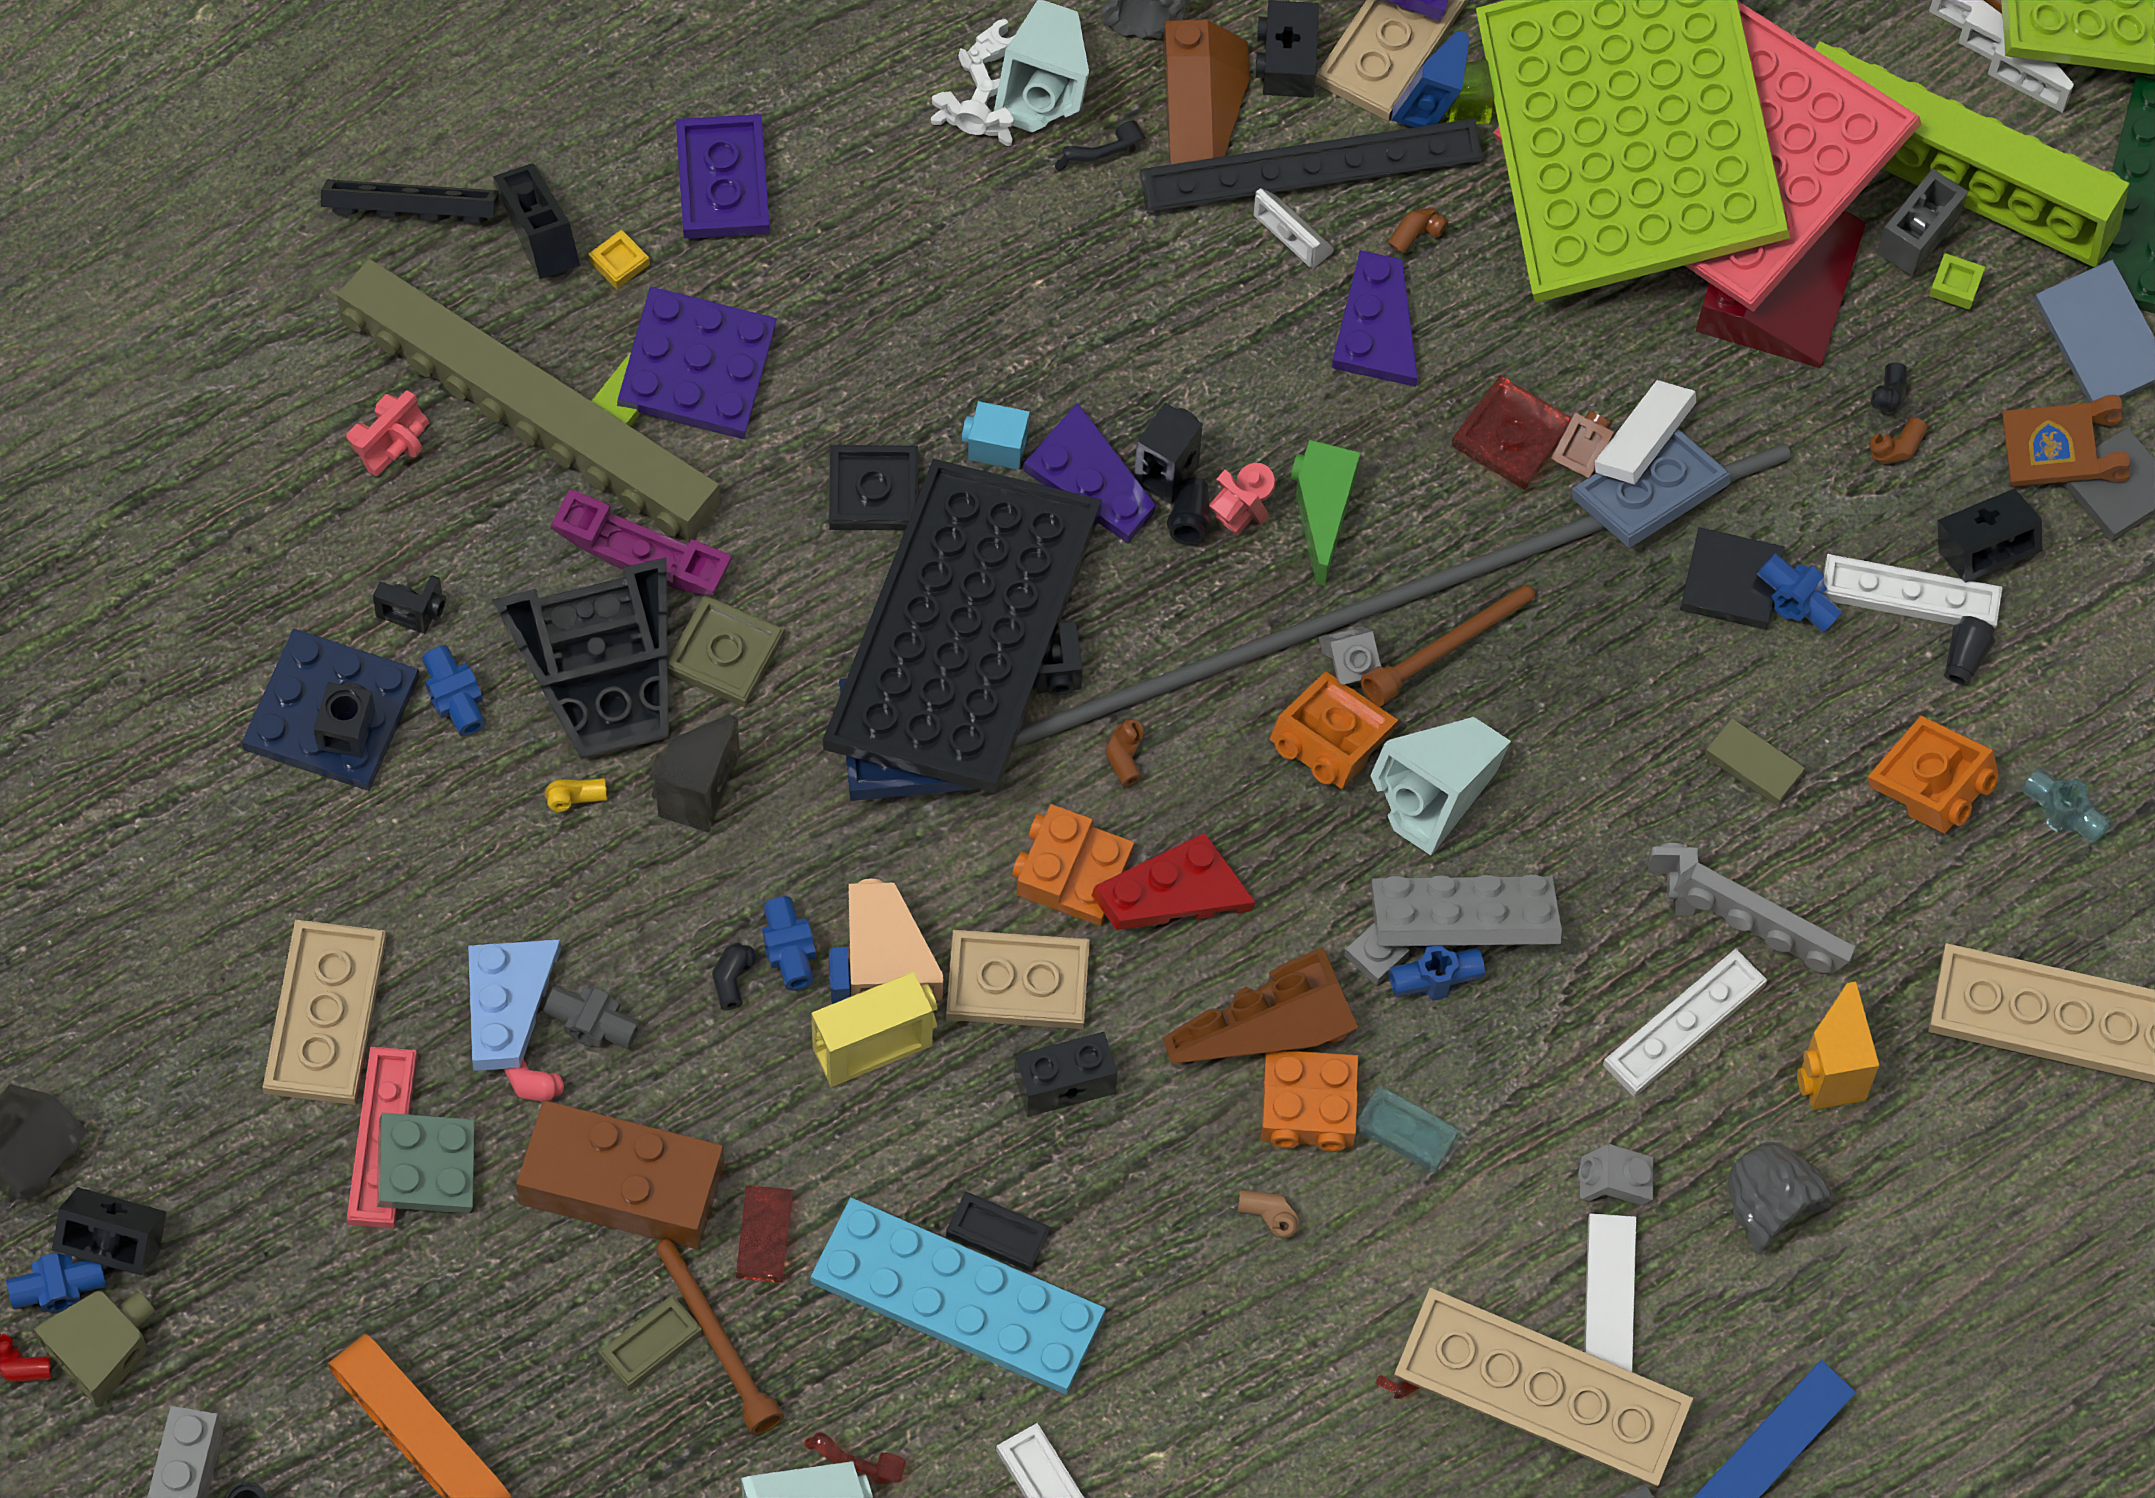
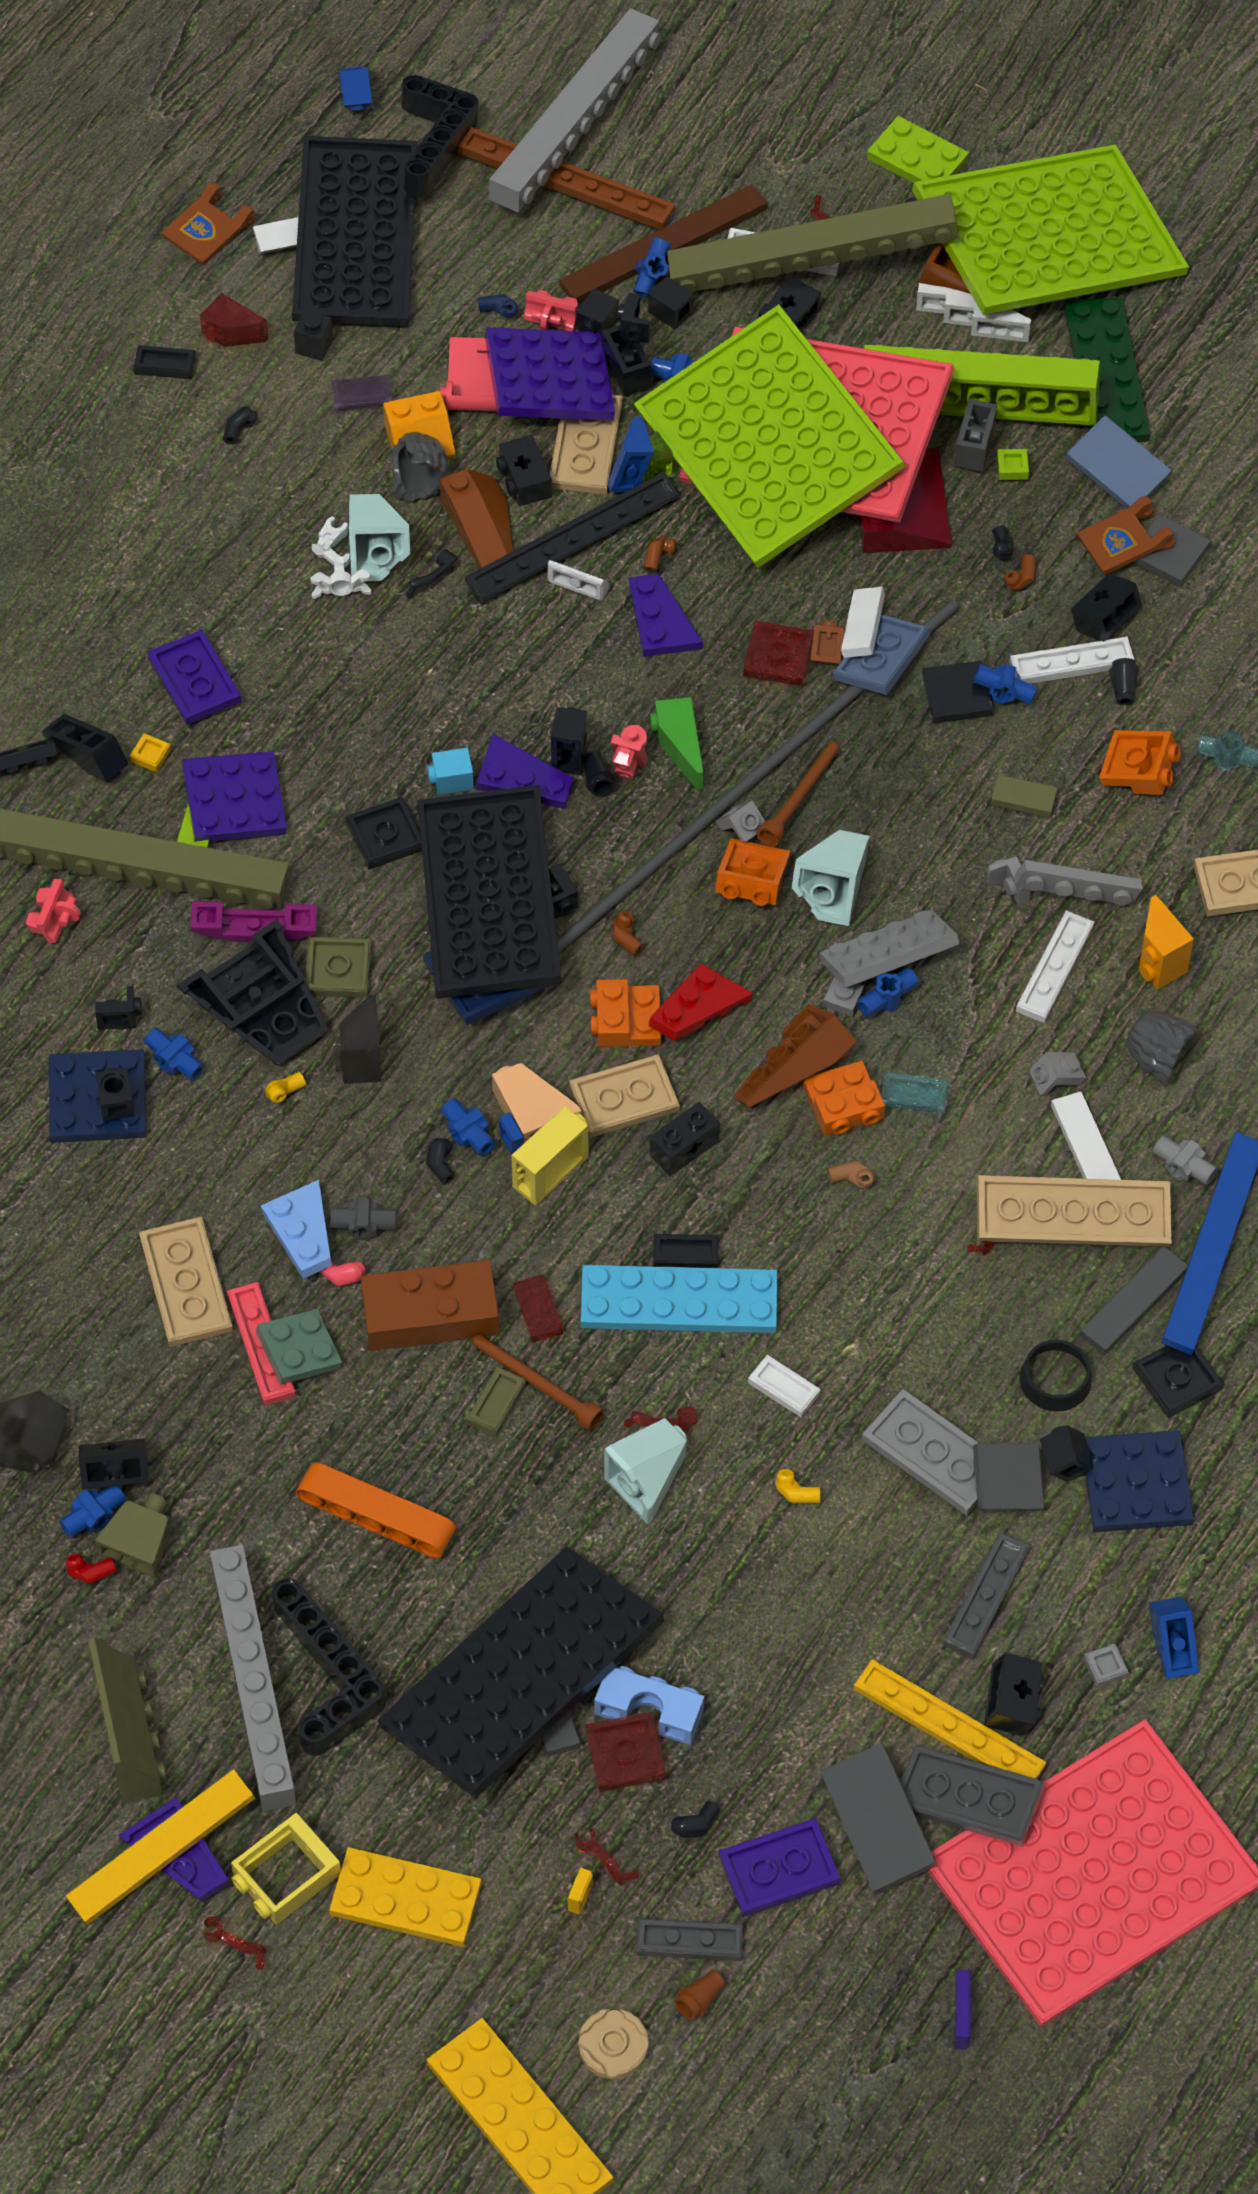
camera: 20 degrees left, 5 degrees down
none -> light grey axle [1153,1135,1218,1186]

